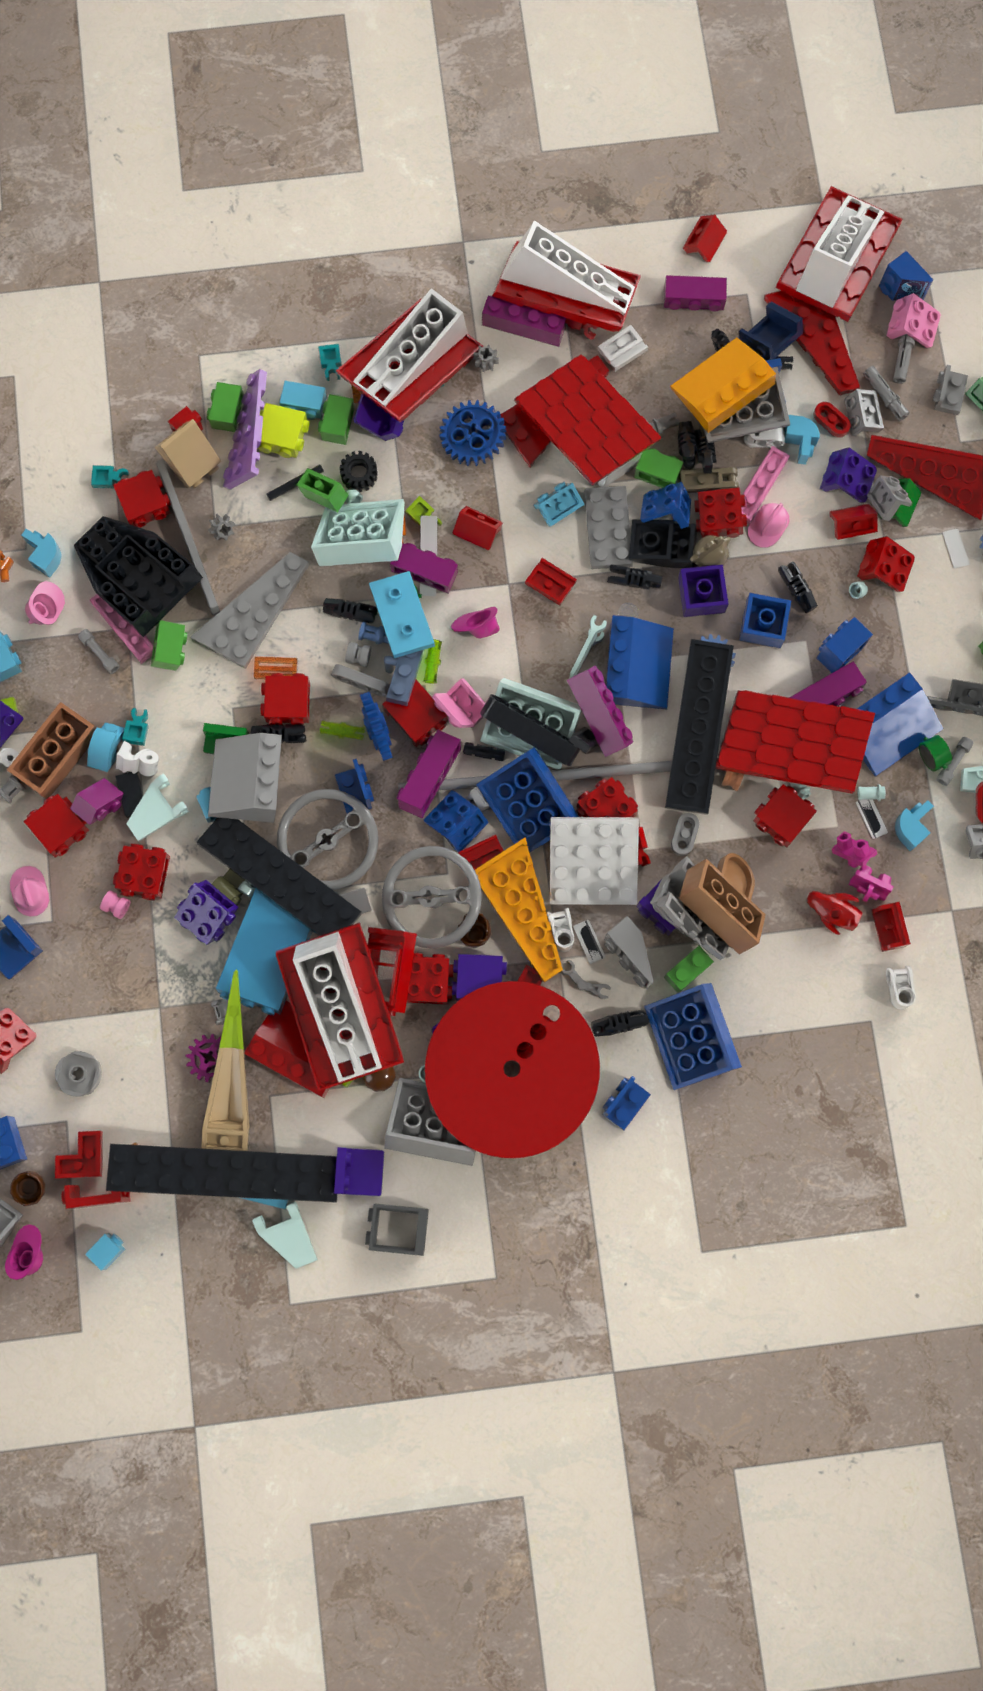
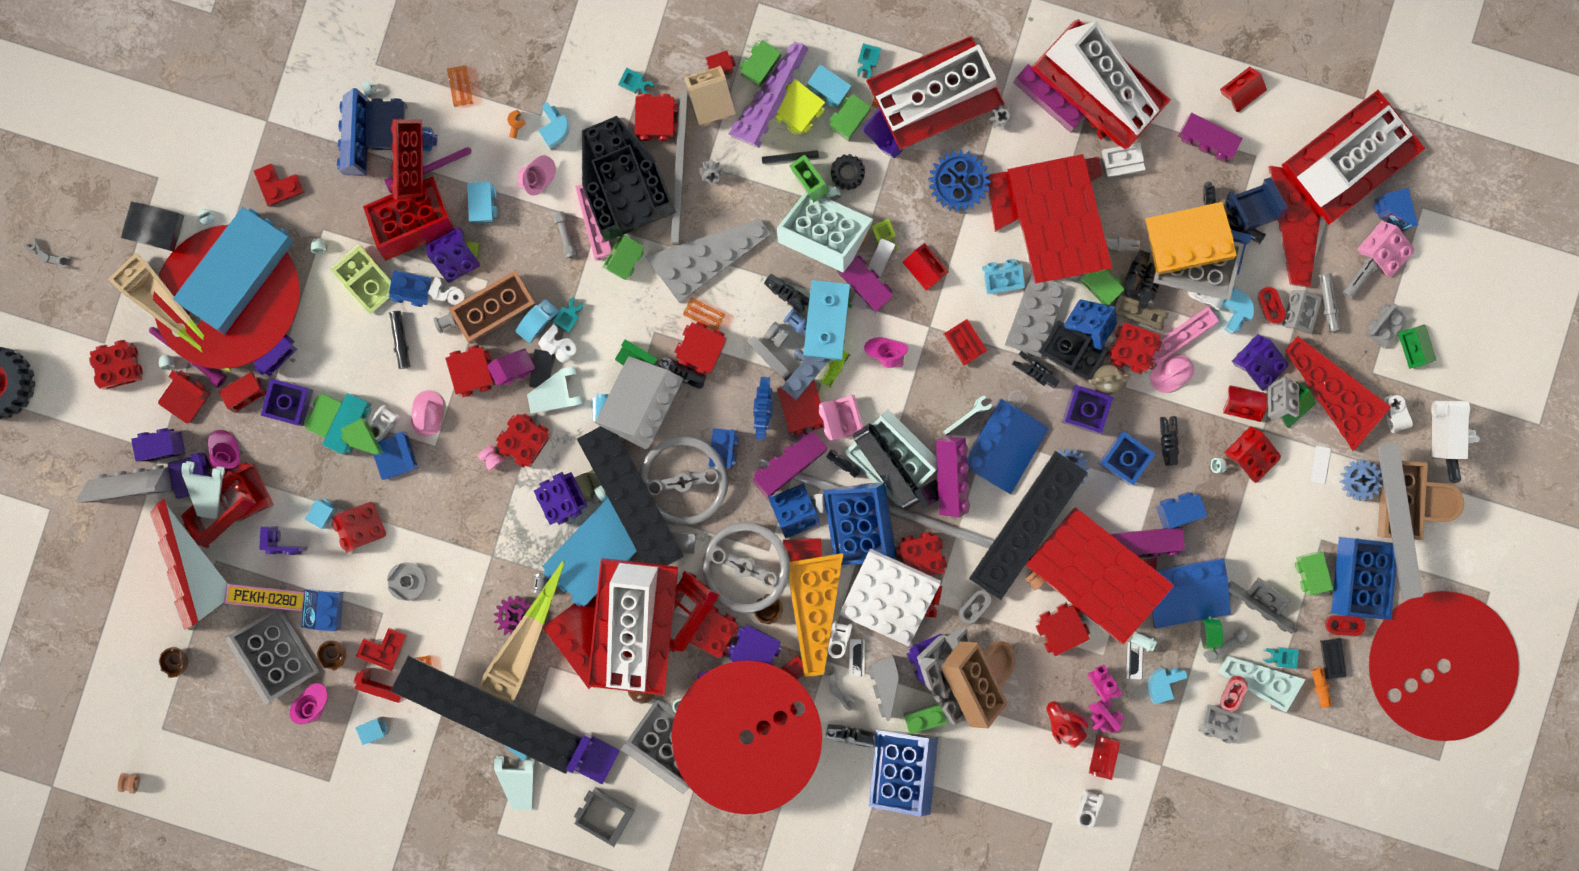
camera: 30 degrees right, 10 degrees up
clear neon green pin [320,720,365,741] -> none
blue bracket [602,1076,651,1131] -> none

